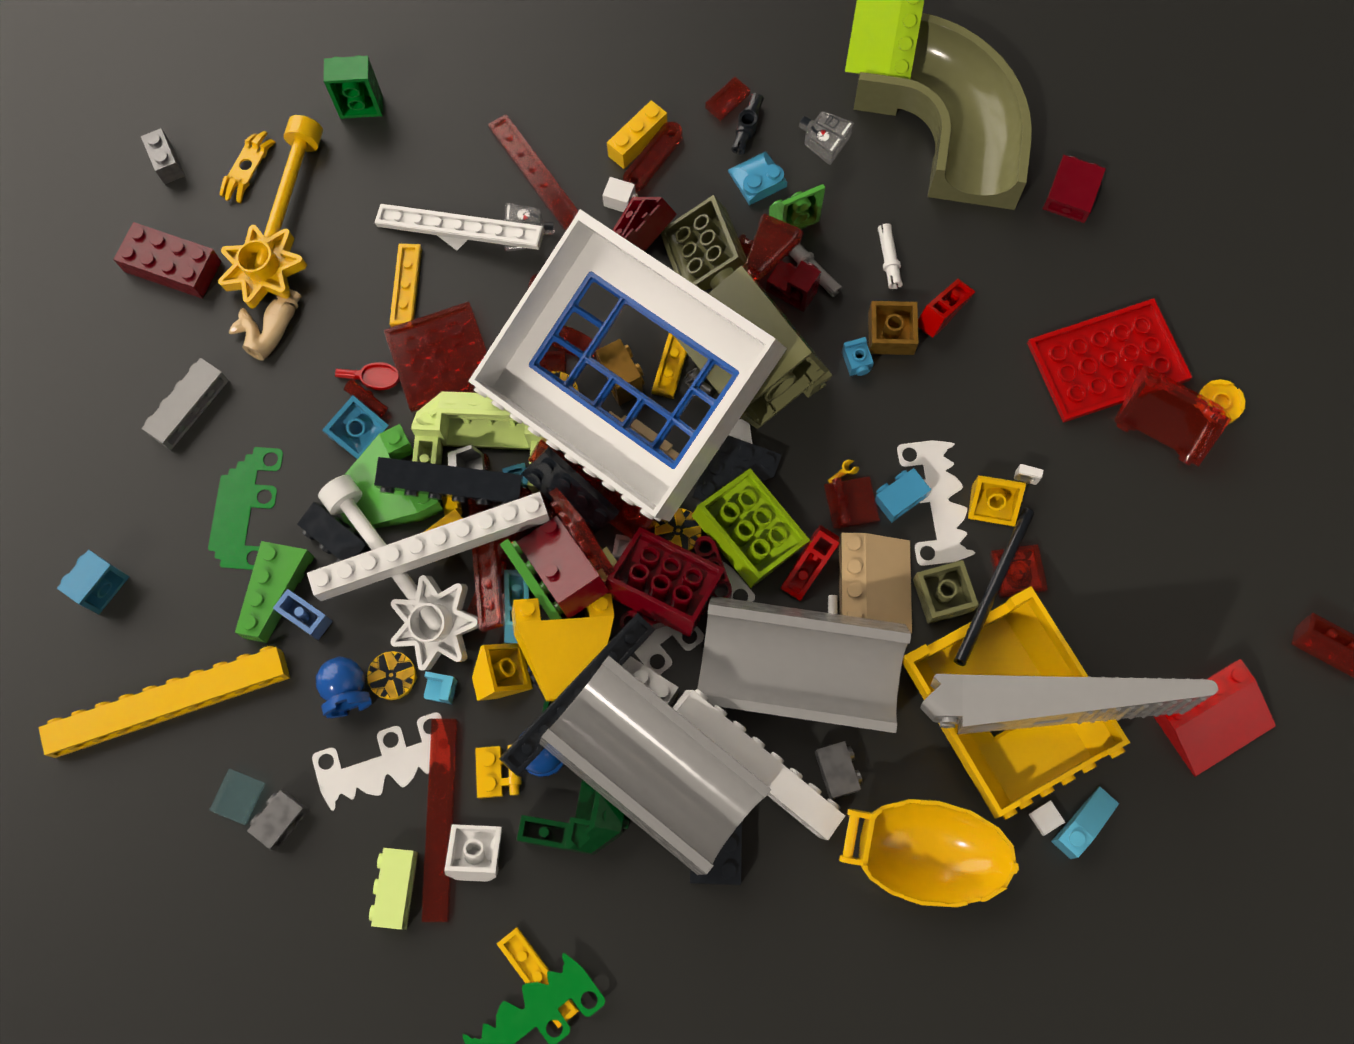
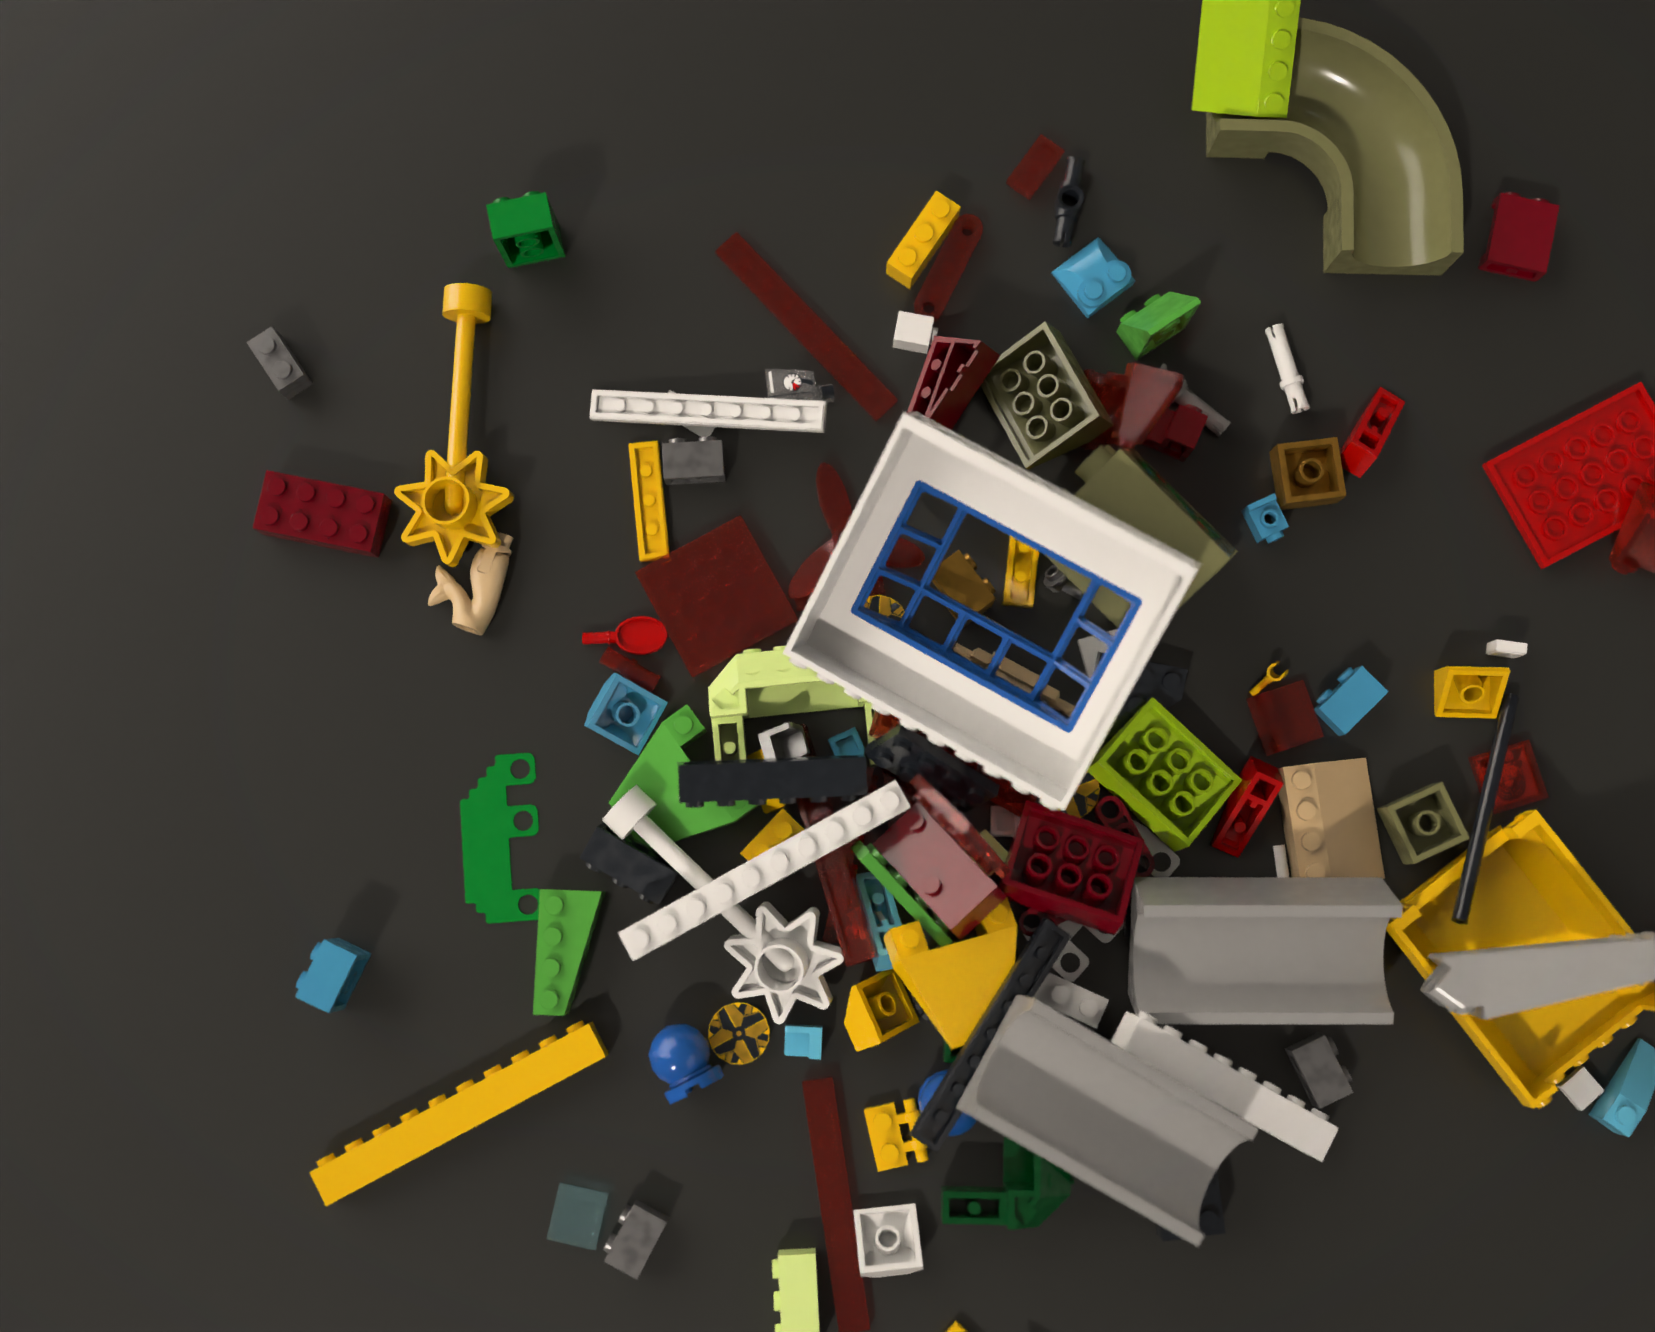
camera: 10 degrees left, 10 degrees up
light grey brick [141,358,229,450] -> none
yellow piece [220,131,275,203] -> none
medium blue brick [273,589,333,640] -> none
white piece [312,712,451,811] -> none
clear torso [798,111,854,165] -> none
yellow windscreen [839,799,1019,907] -> none
white piece [897,440,976,566] -> none
none -> flat silver brick [662,436,725,485]

